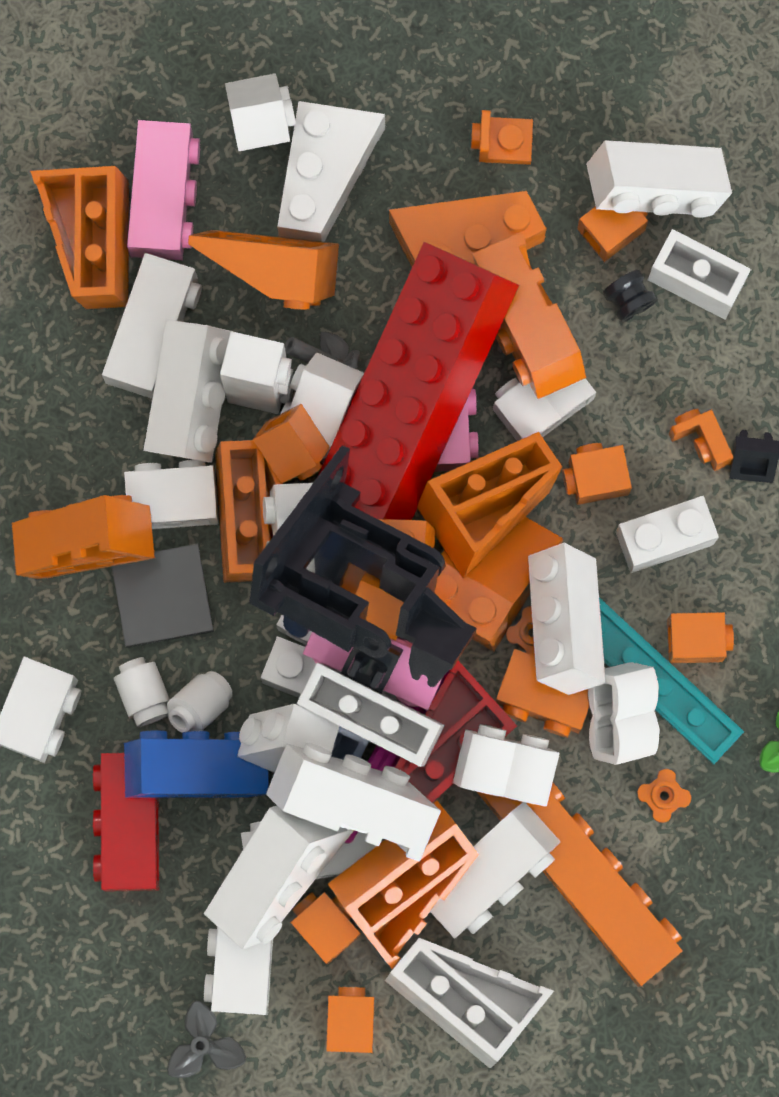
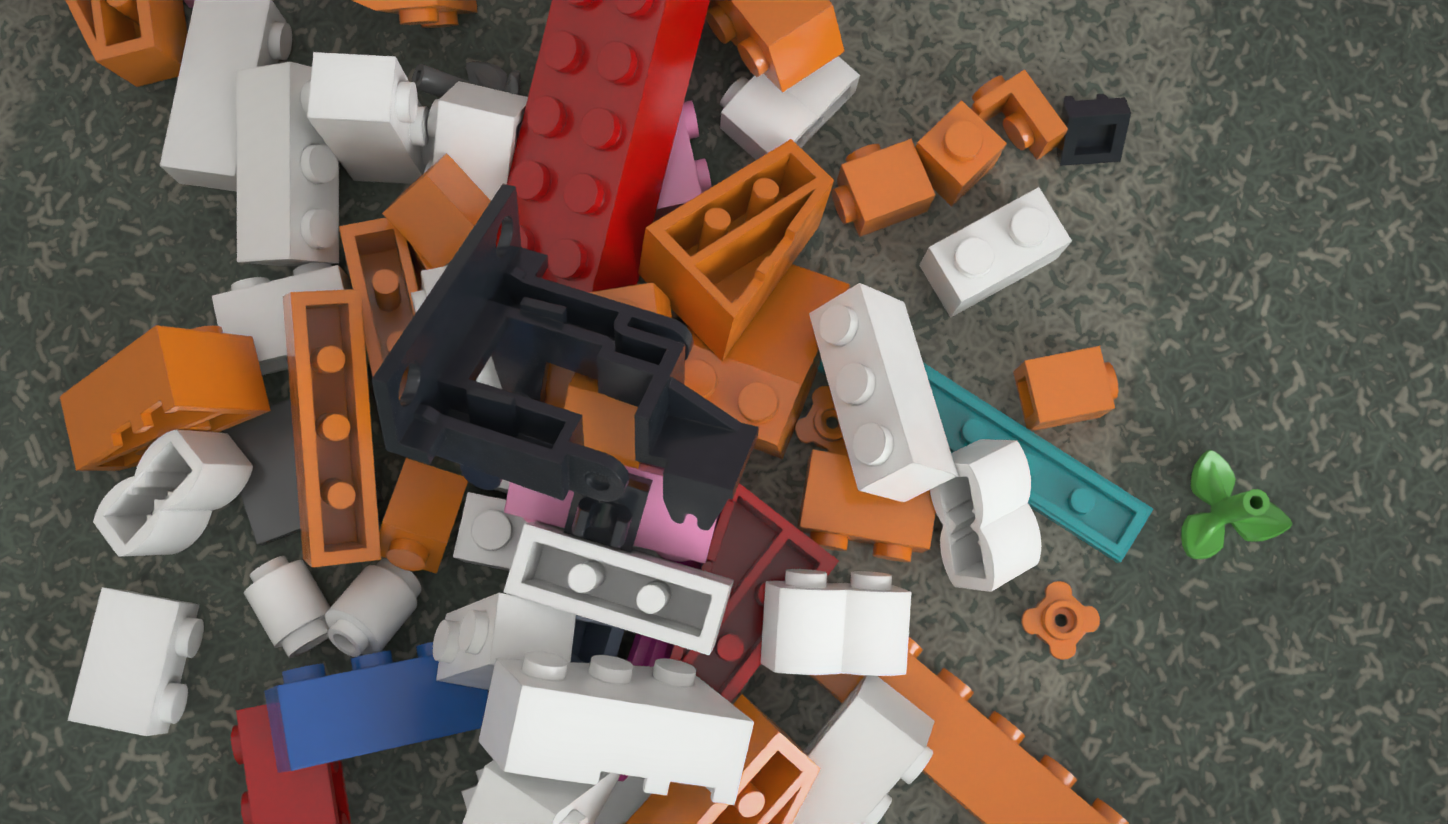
camera: 15 degrees left, 0 degrees up
none -> white brick [93,429,253,557]
none -> orange brick [283,289,381,567]
none -> orange brick [379,458,468,574]
none -> orange brick [915,100,1007,207]

